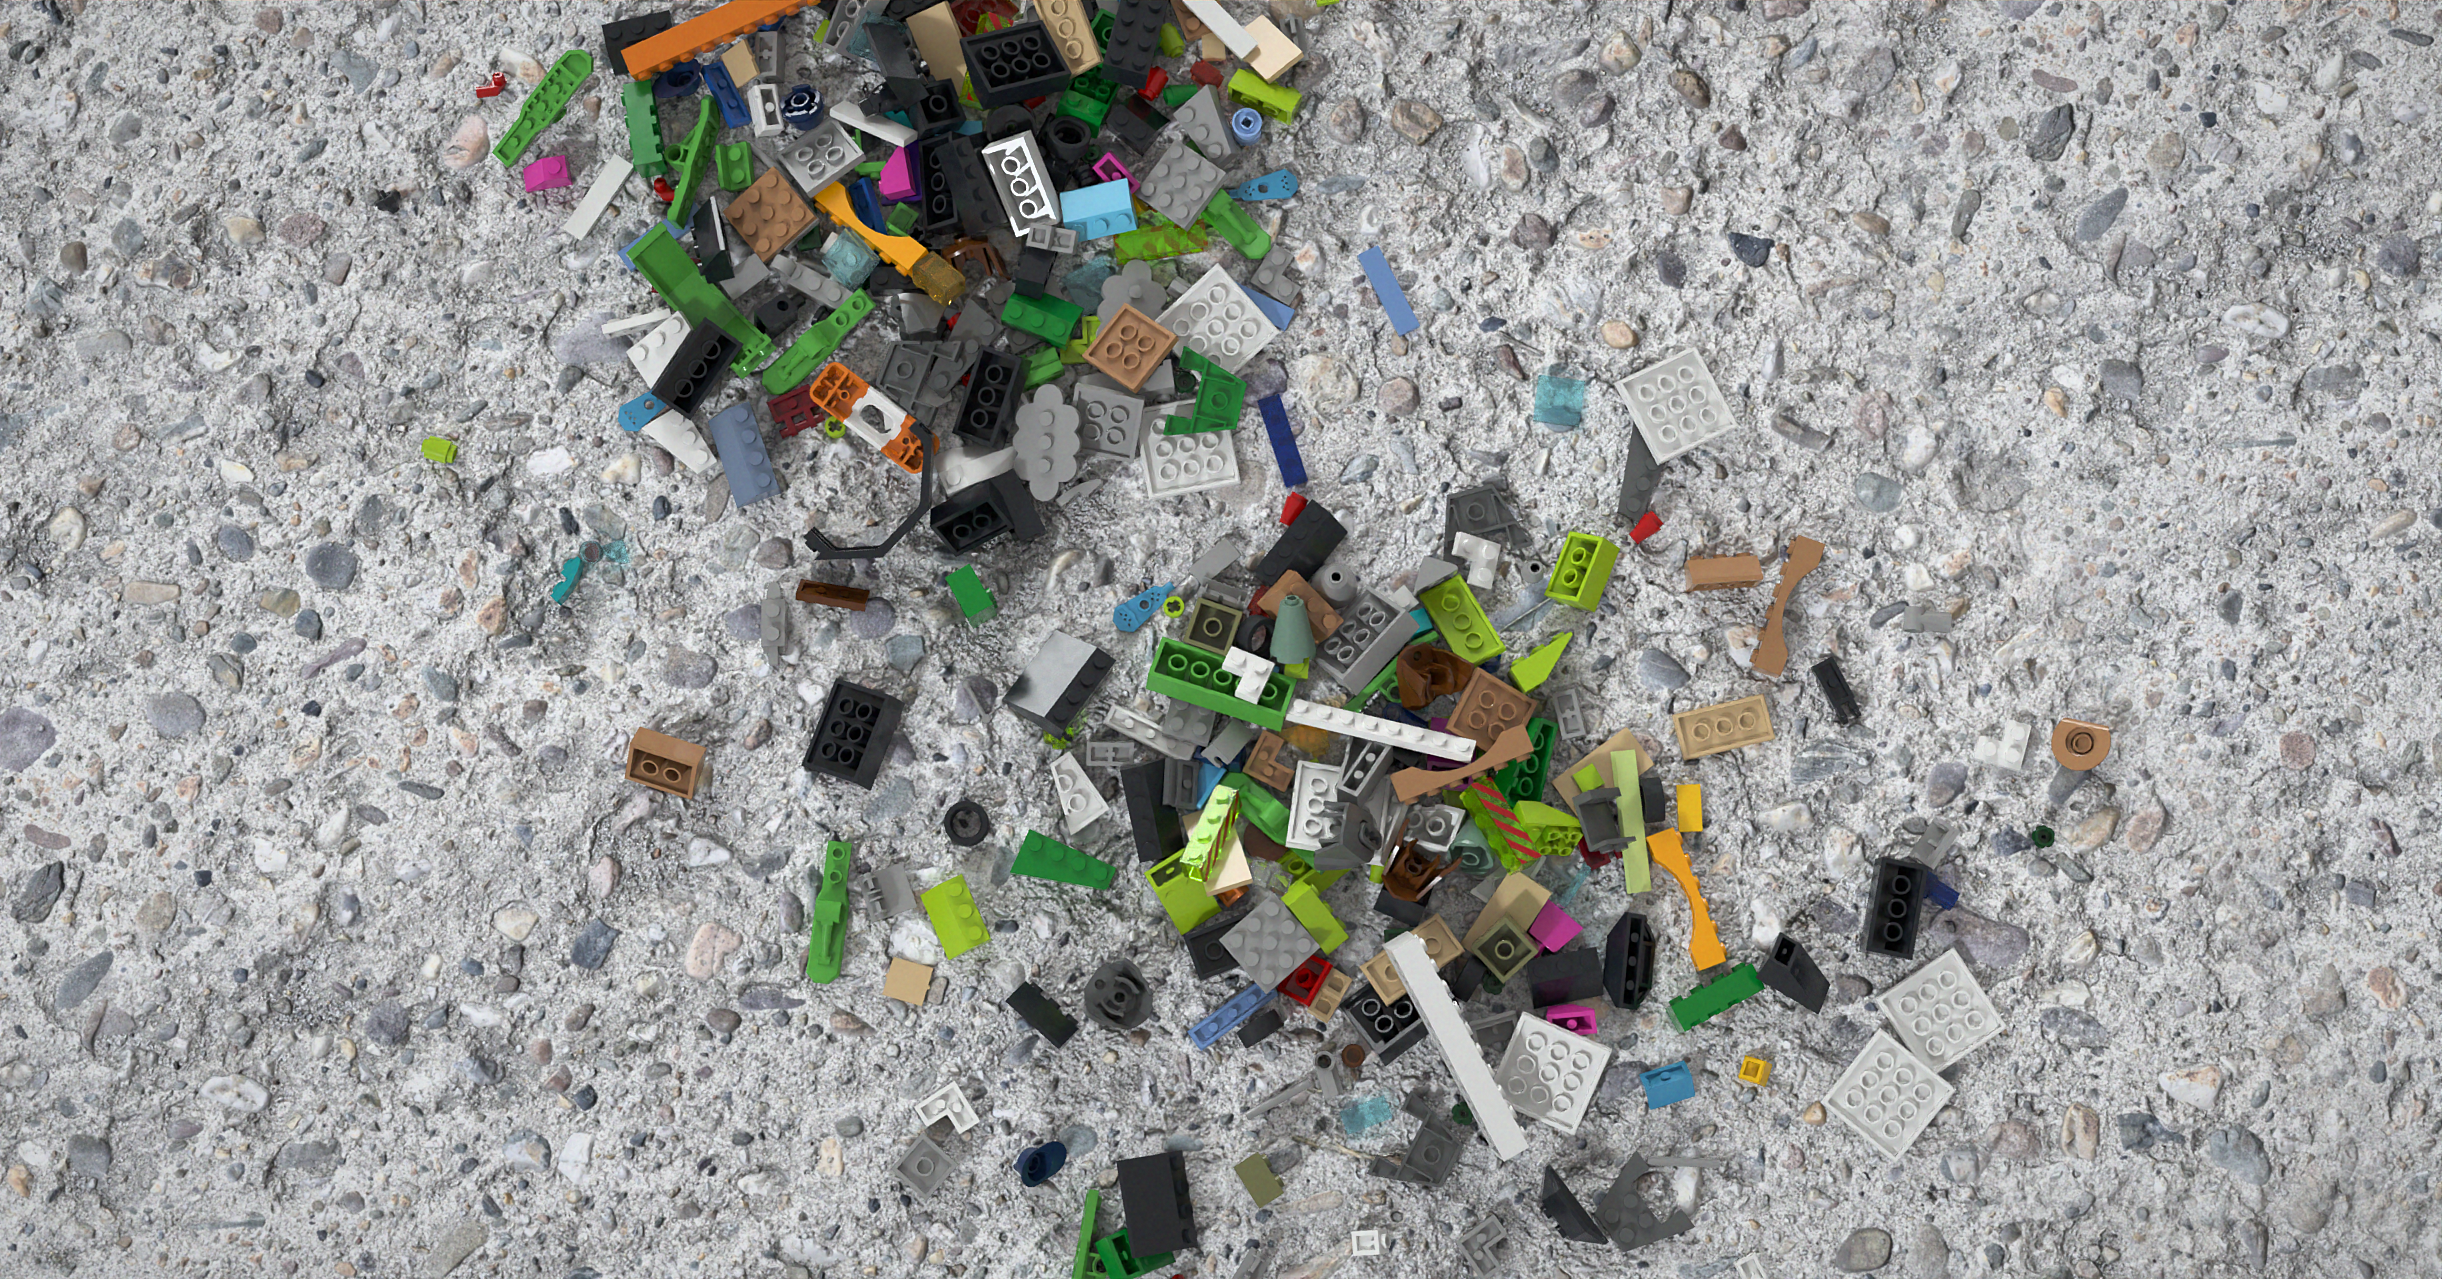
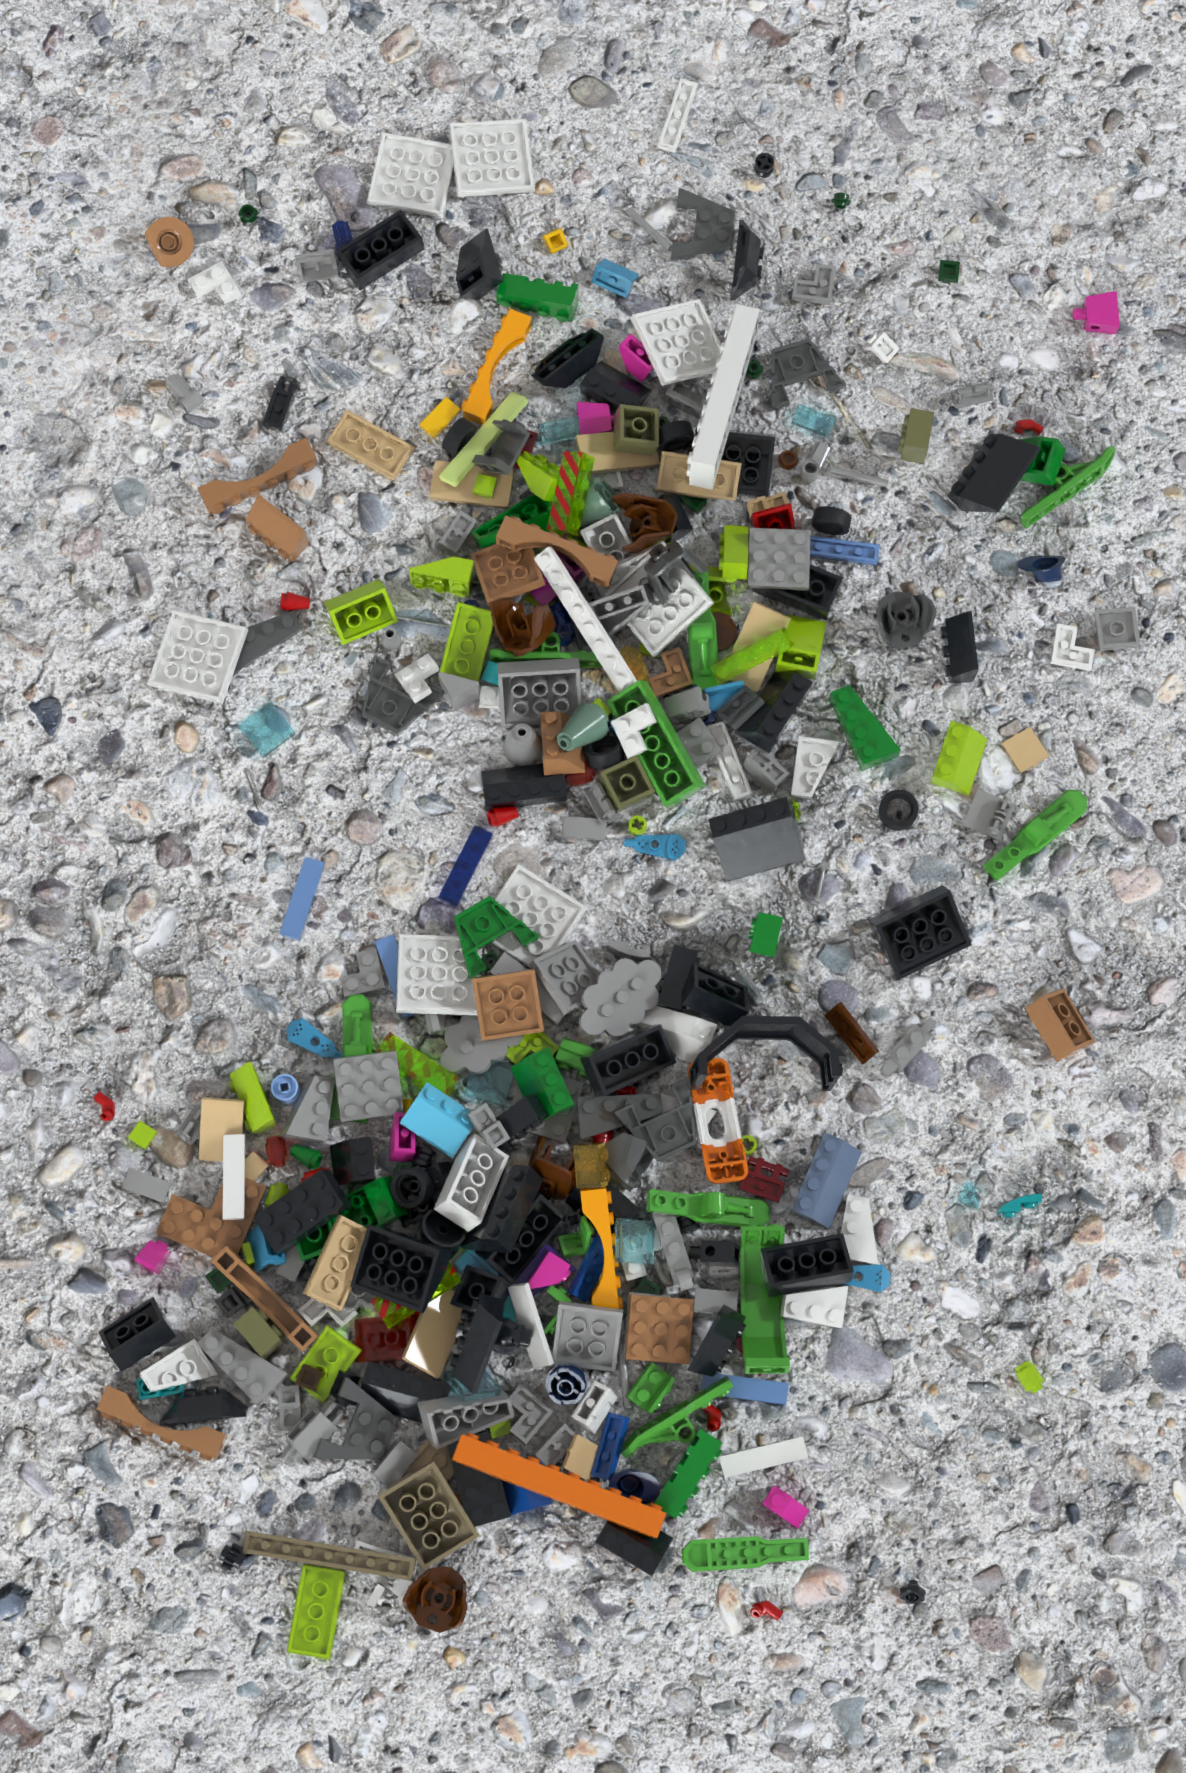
camera: 135 degrees left, 5 degrees down
clear light blue tile [579,541,603,564] -> none
white plate [601,307,673,339] -> none
none -> light grey plate [509,1384,553,1446]

